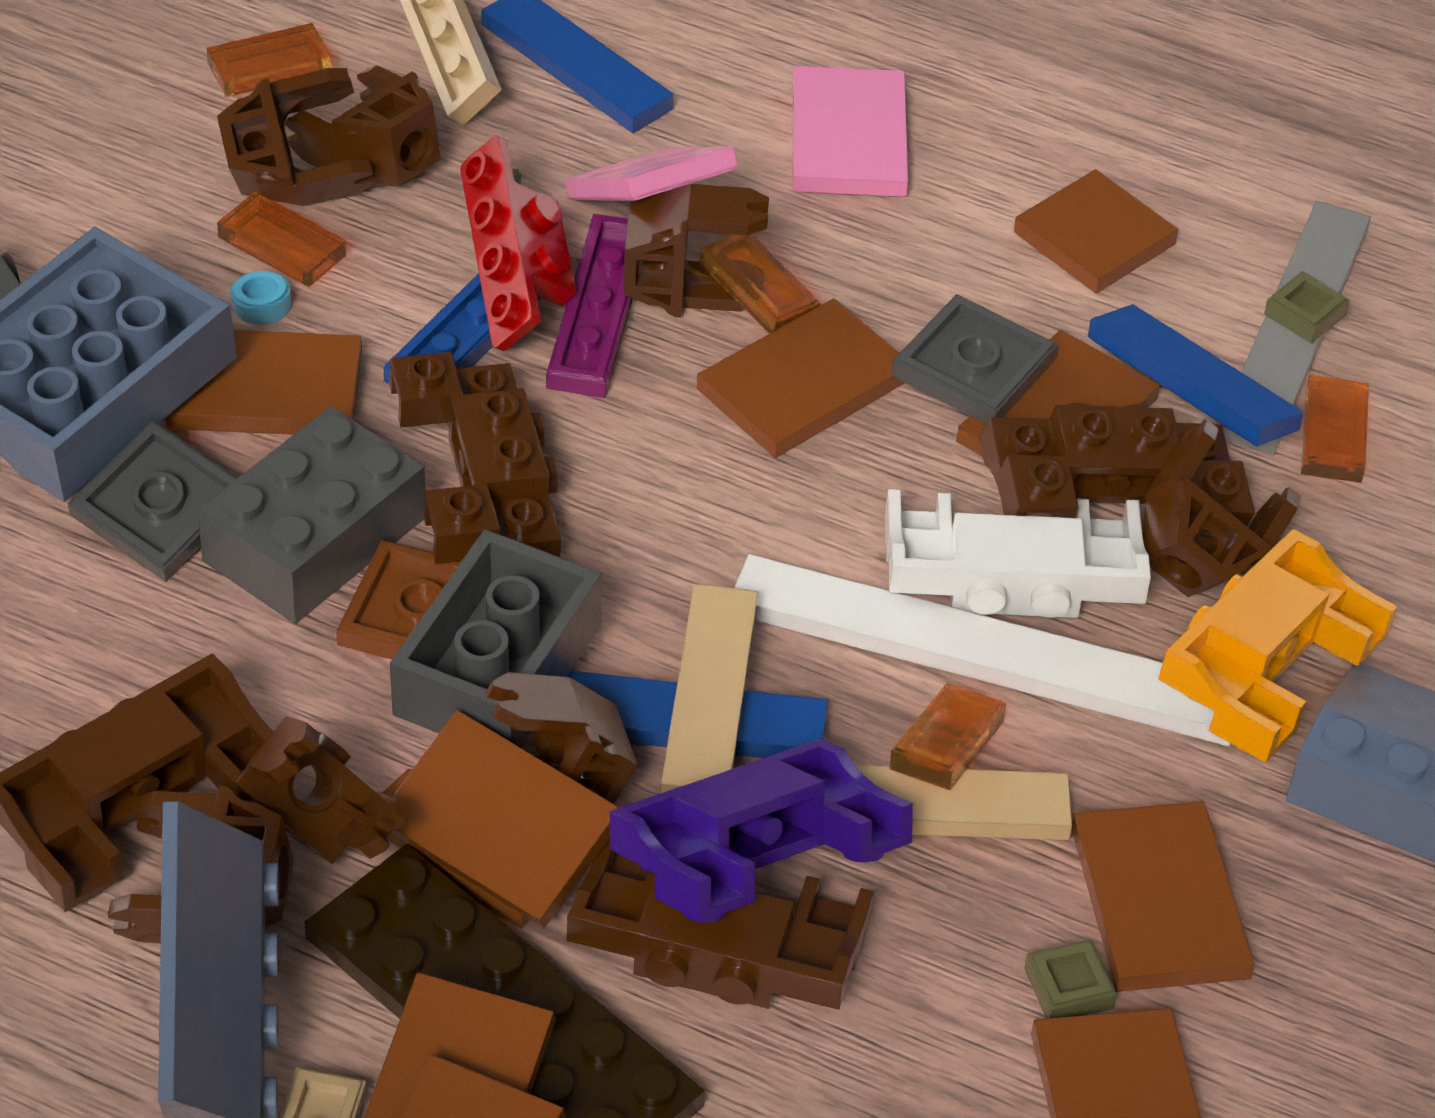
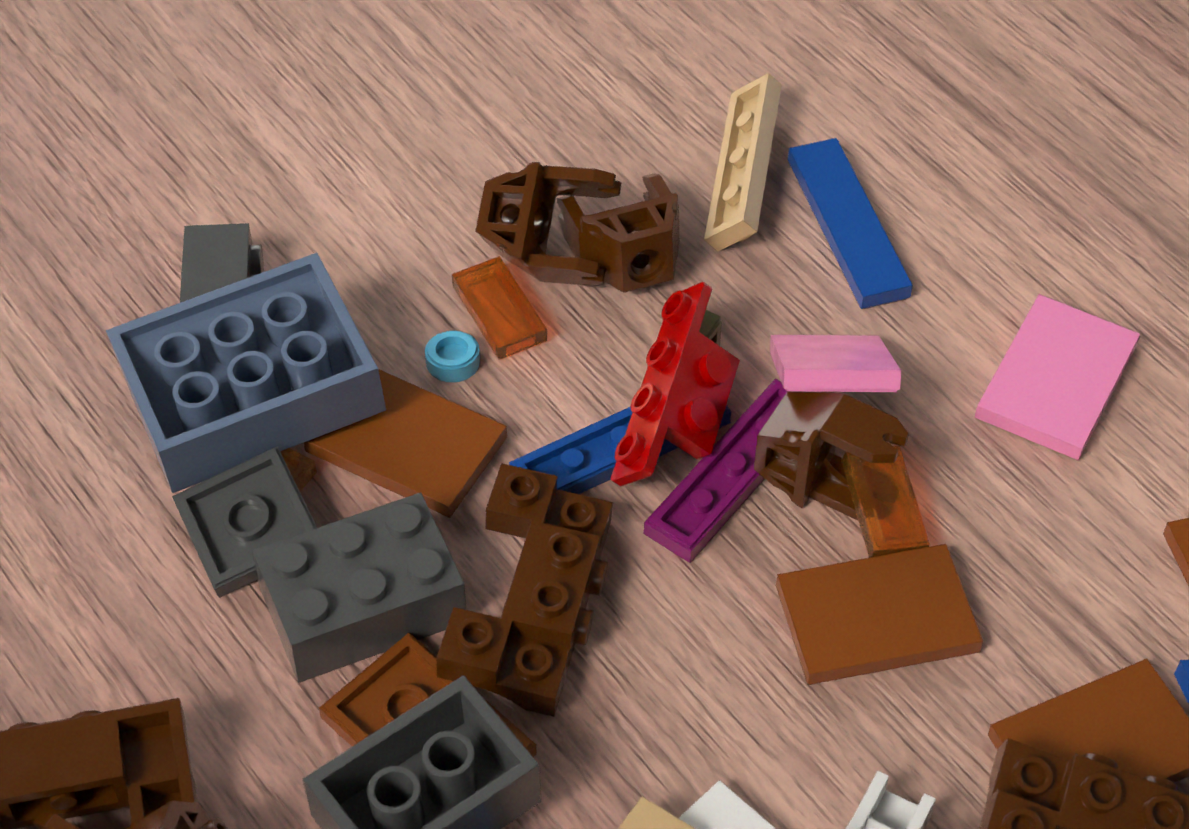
camera: 30 degrees right, 5 degrees up
clear orange tile [206,23,332,97] -> none
dark grey tile [891,294,1058,424] -> none

